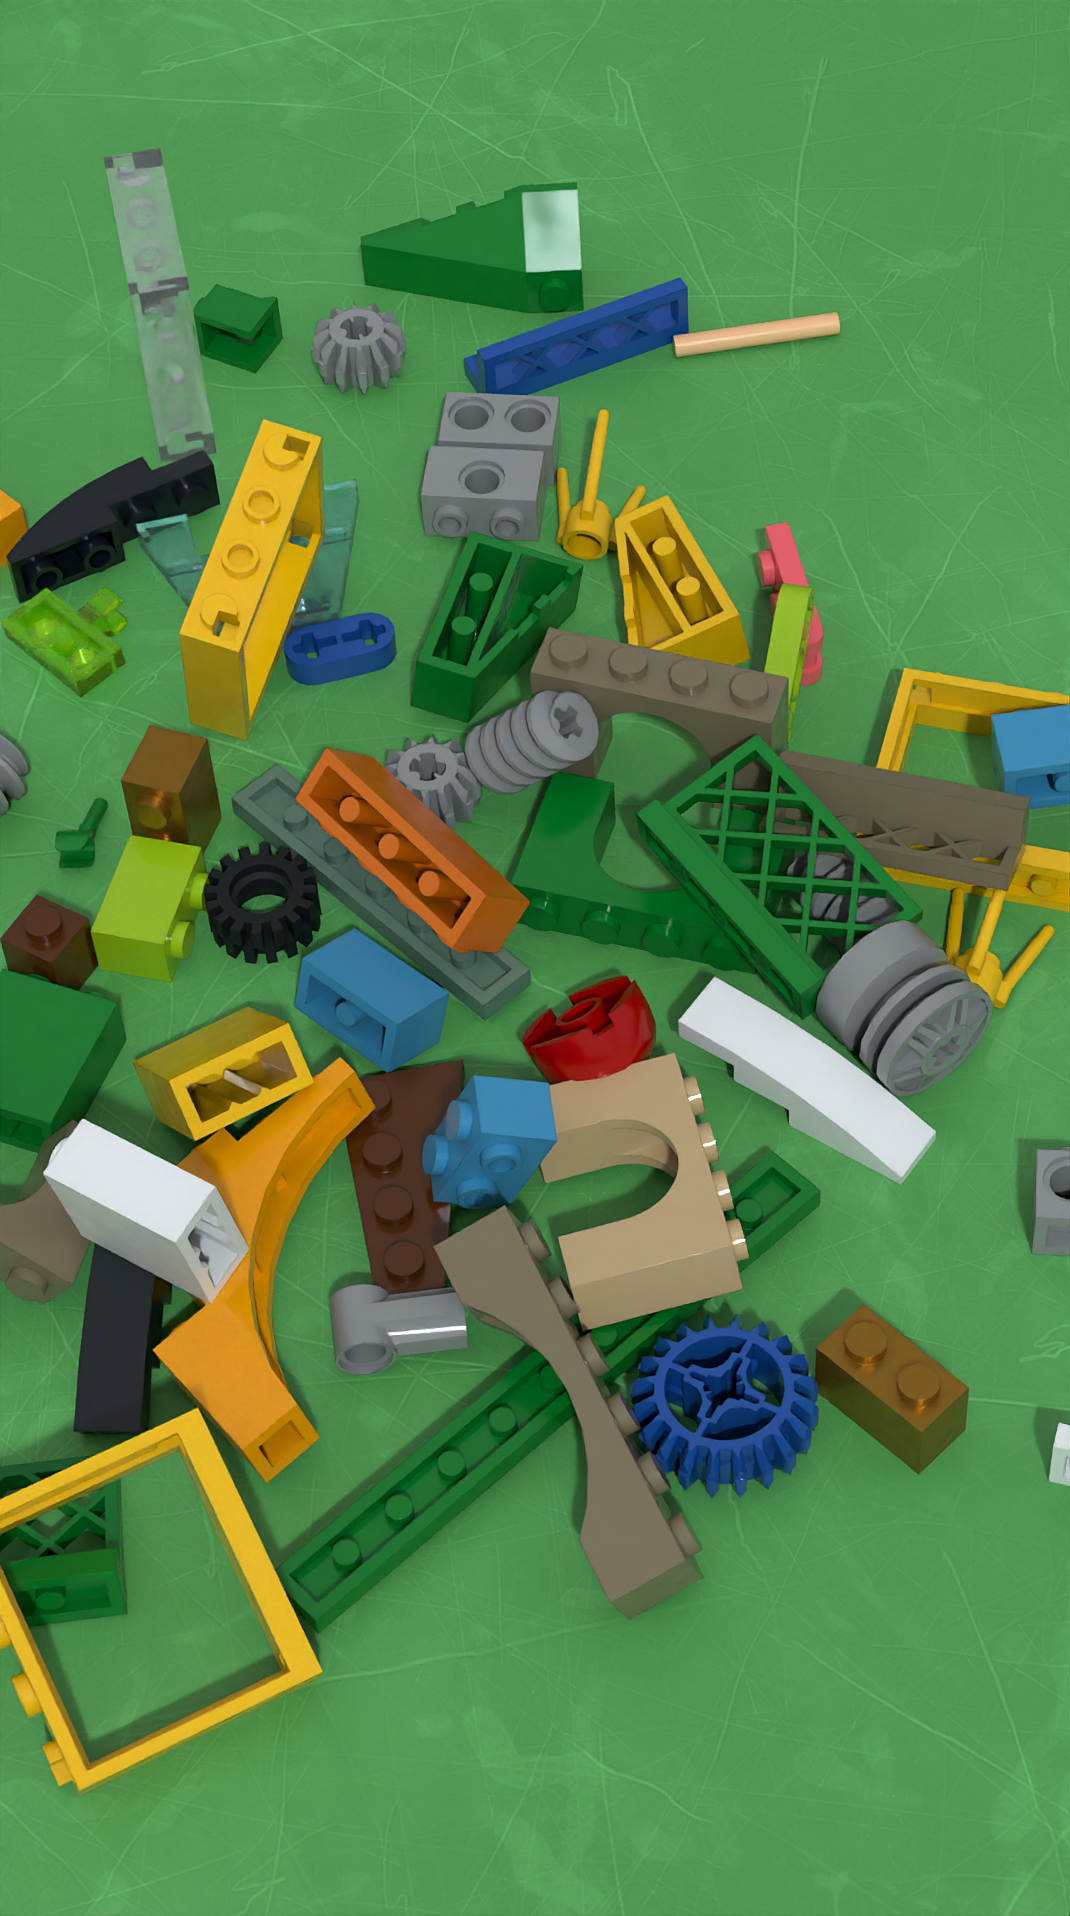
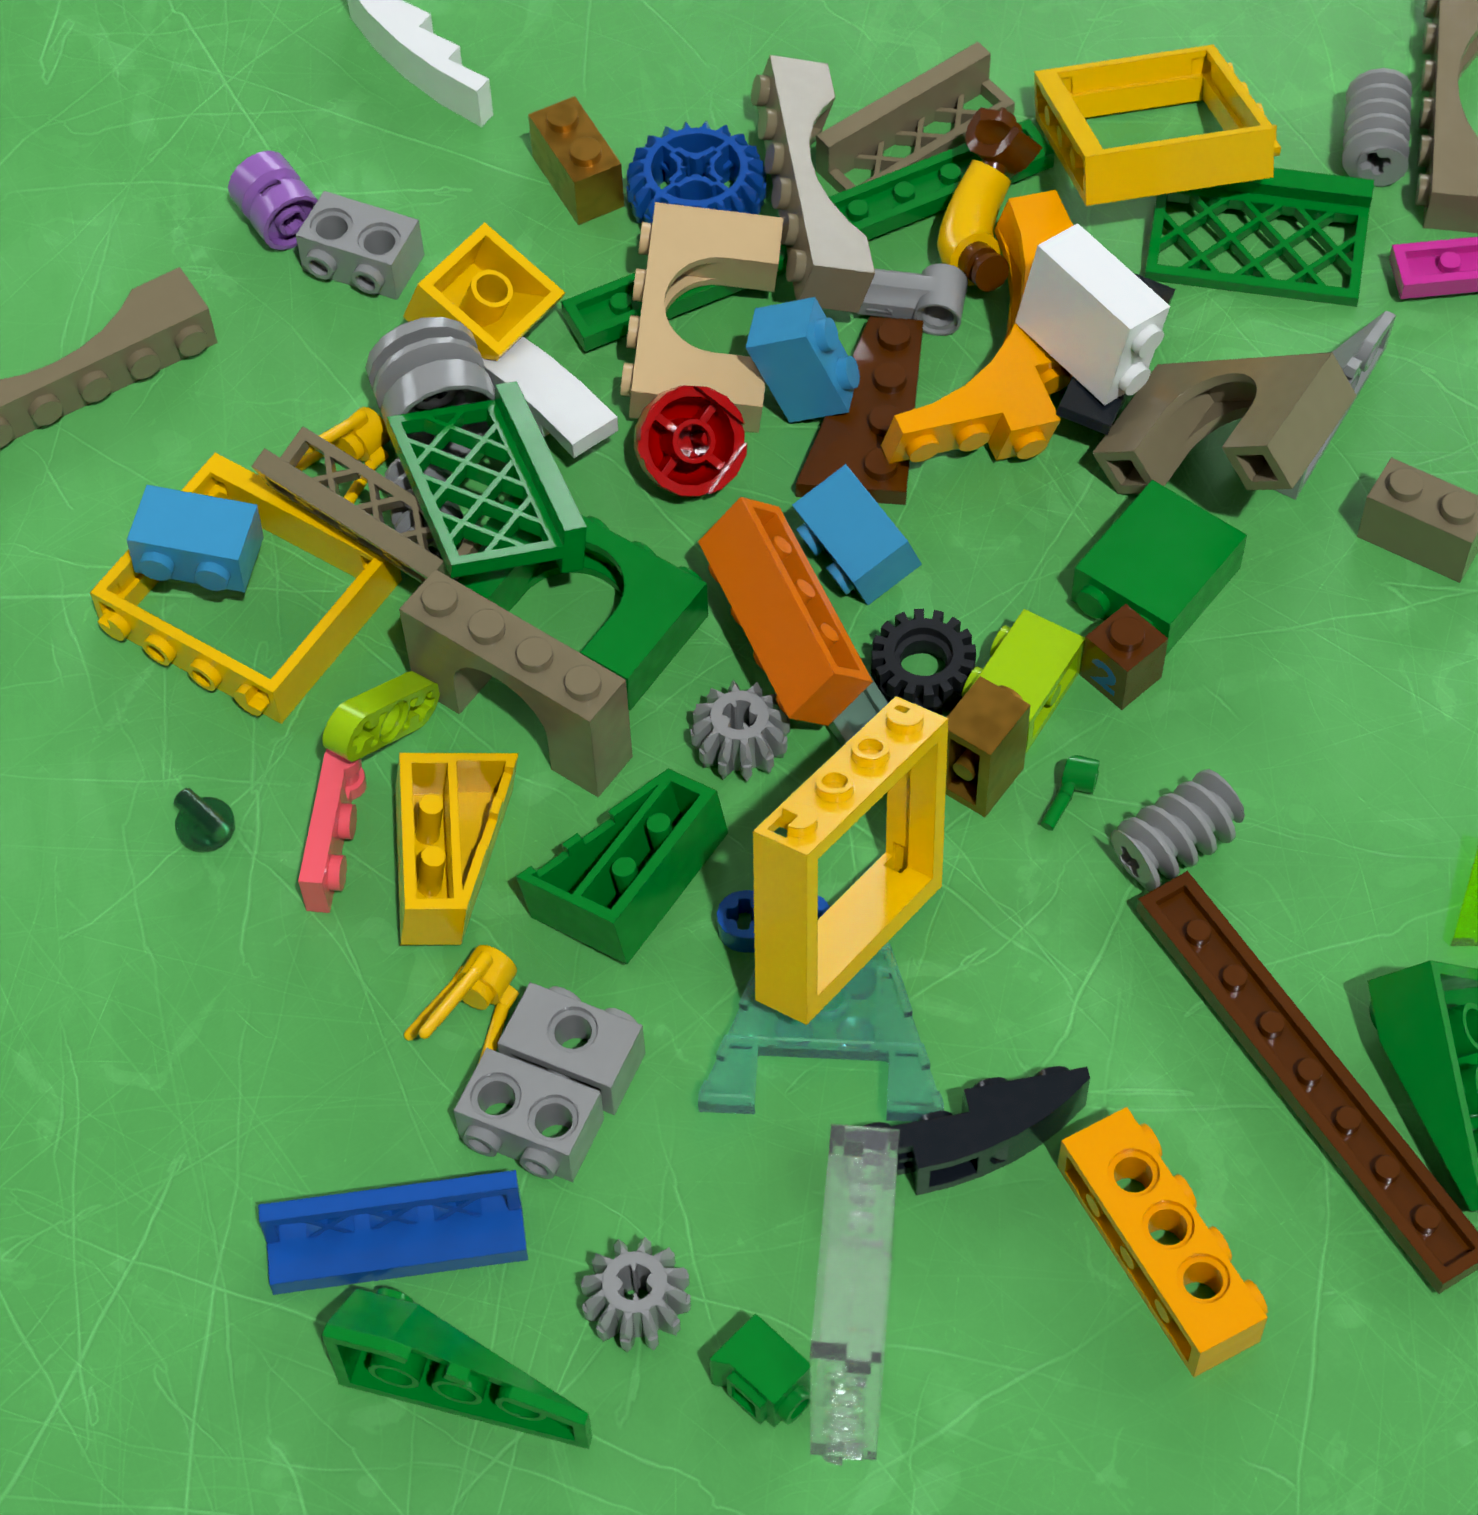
camera: 165 degrees left, 5 degrees up
clear neon green plate [2,587,129,697] -> none
yellow brick [132,1007,314,1141] -> none
light grey piece [464,690,599,795] -> none
light nougat bar [672,312,840,358] -> none
none -> clear green plate [173,788,235,852]
none -> yellow slope [403,222,566,361]
none -> dark tan fence [816,42,1015,193]
none -> piece [937,107,1043,292]

